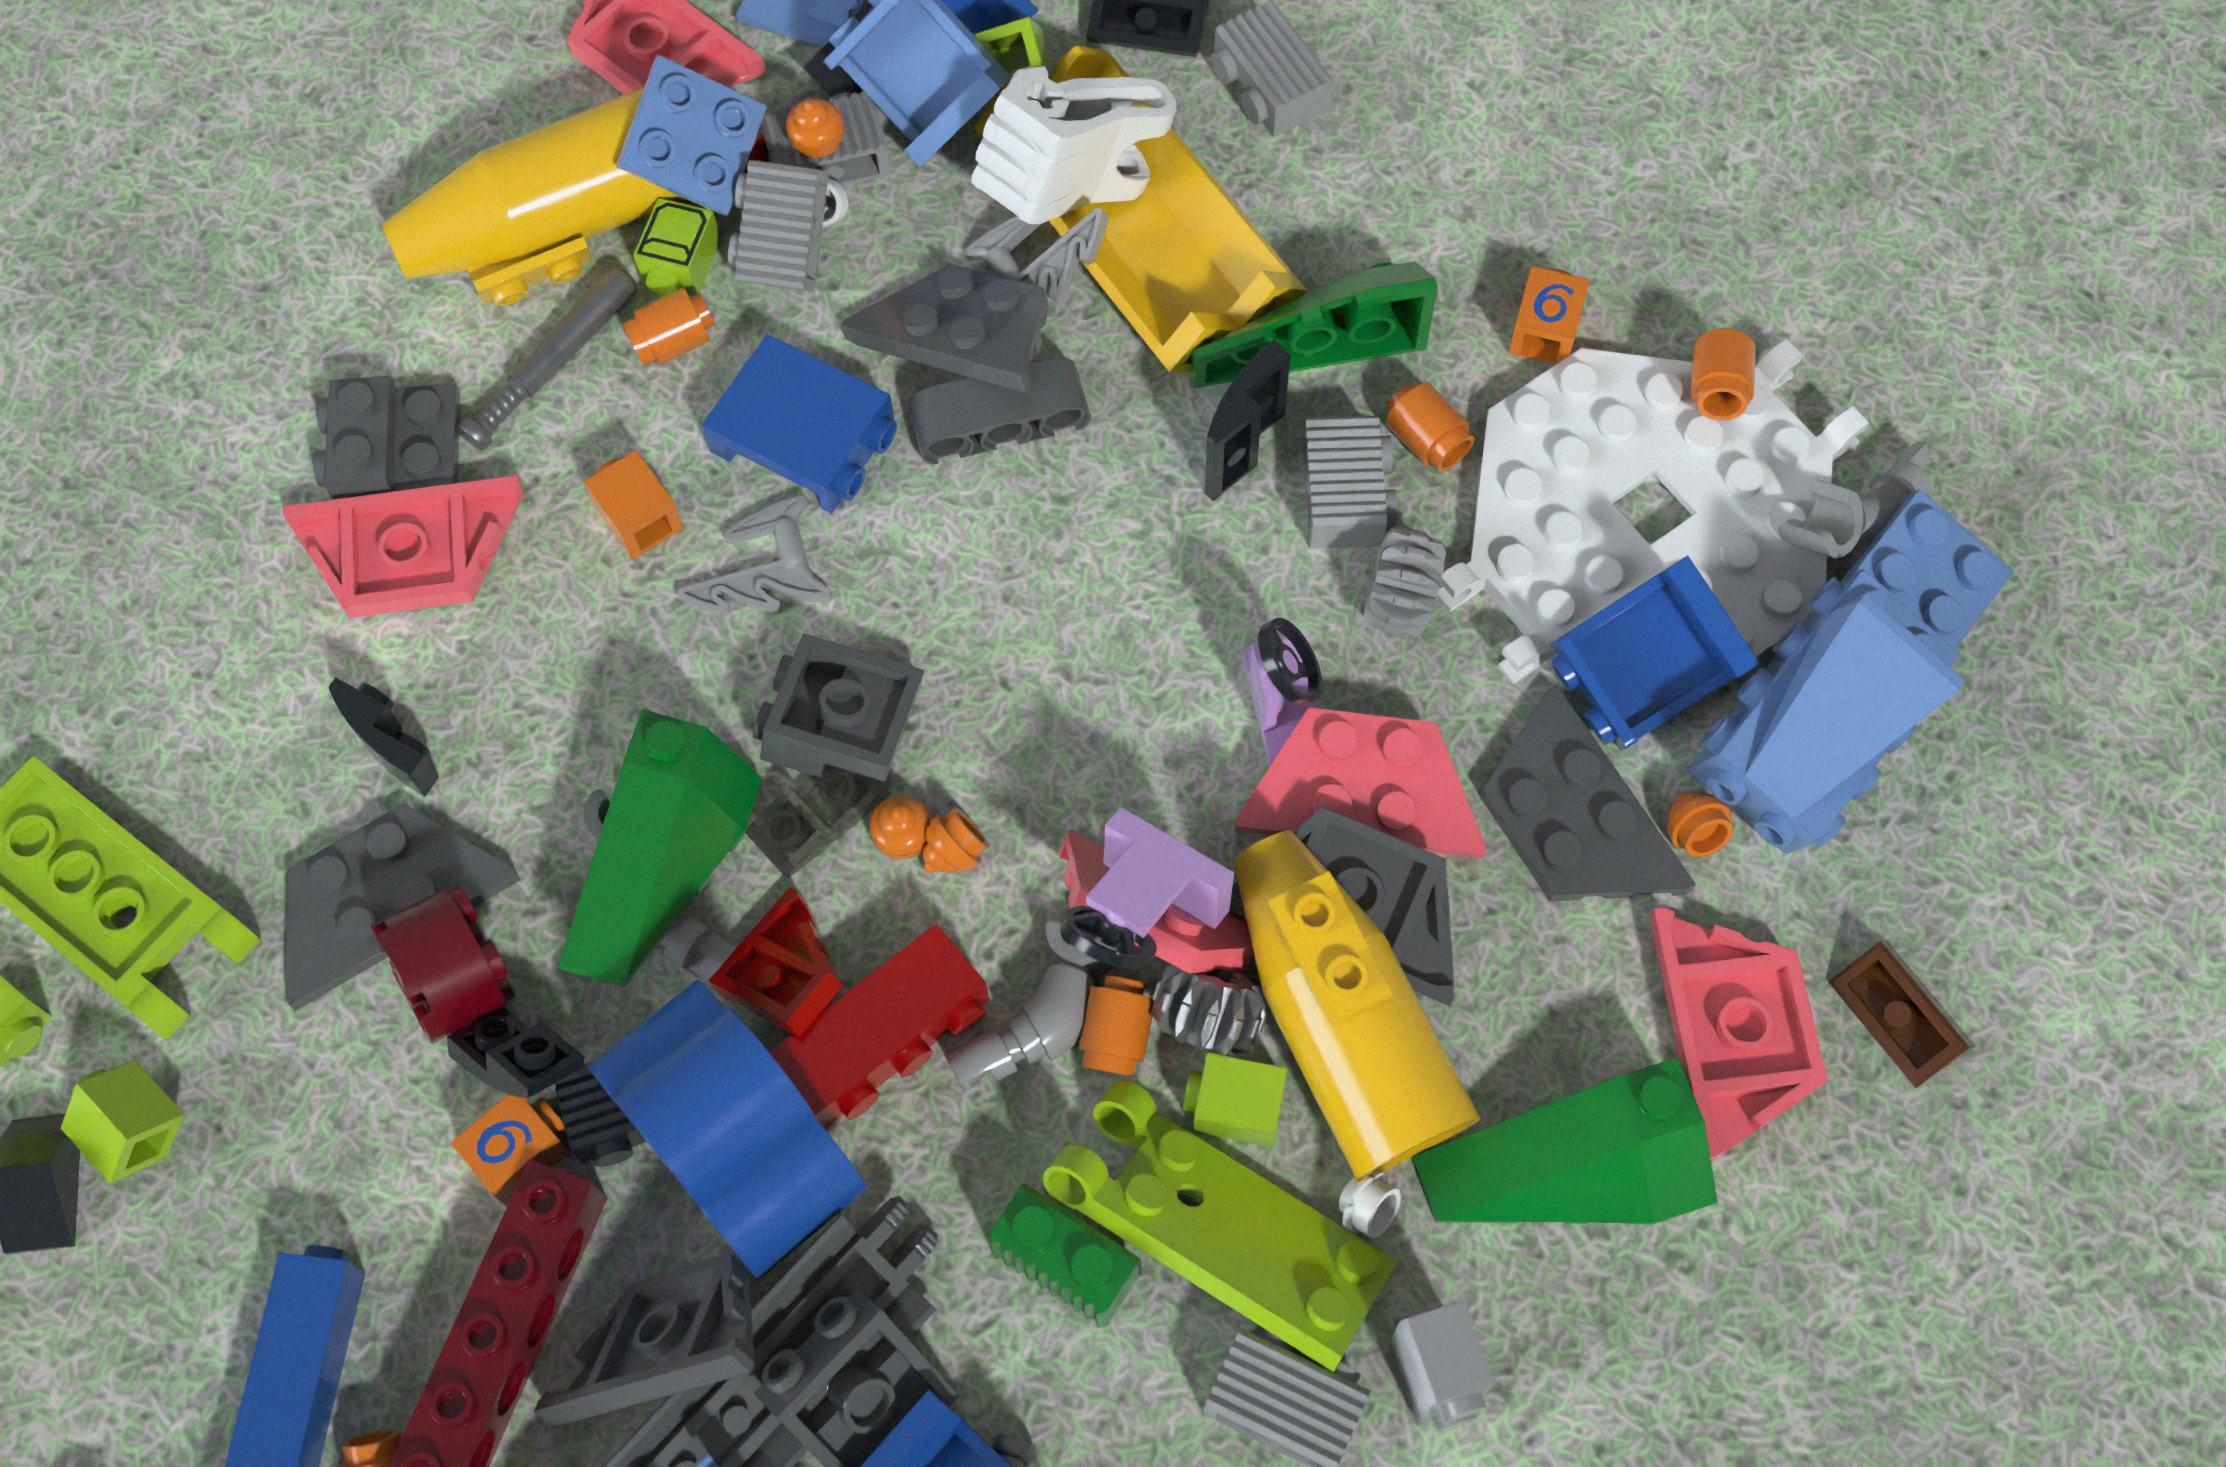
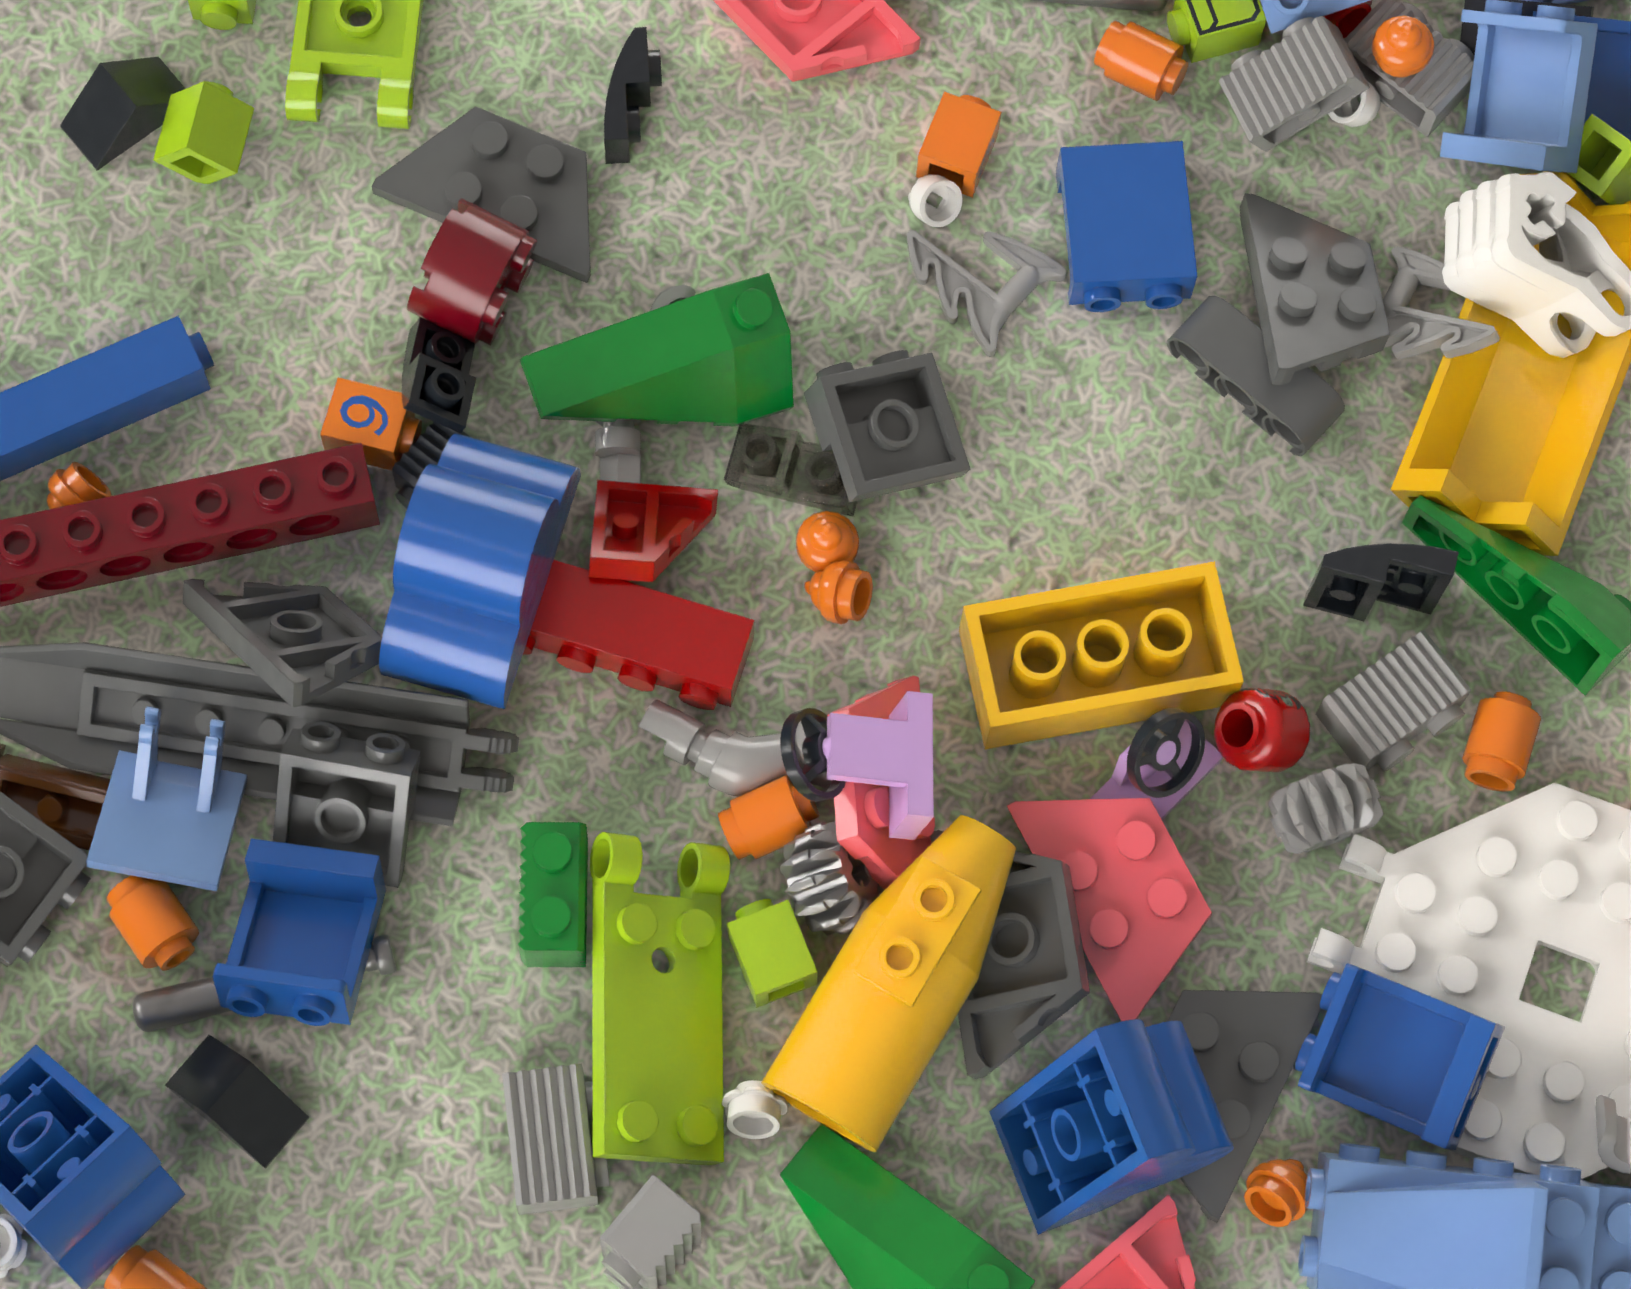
camera: 50 degrees right, 5 degrees up
none -> white hinge [908,174,963,227]
none -> yellow brick [959,561,1244,750]
none -> blue brick [989,1019,1234,1235]
none -> red head [1214,688,1310,772]

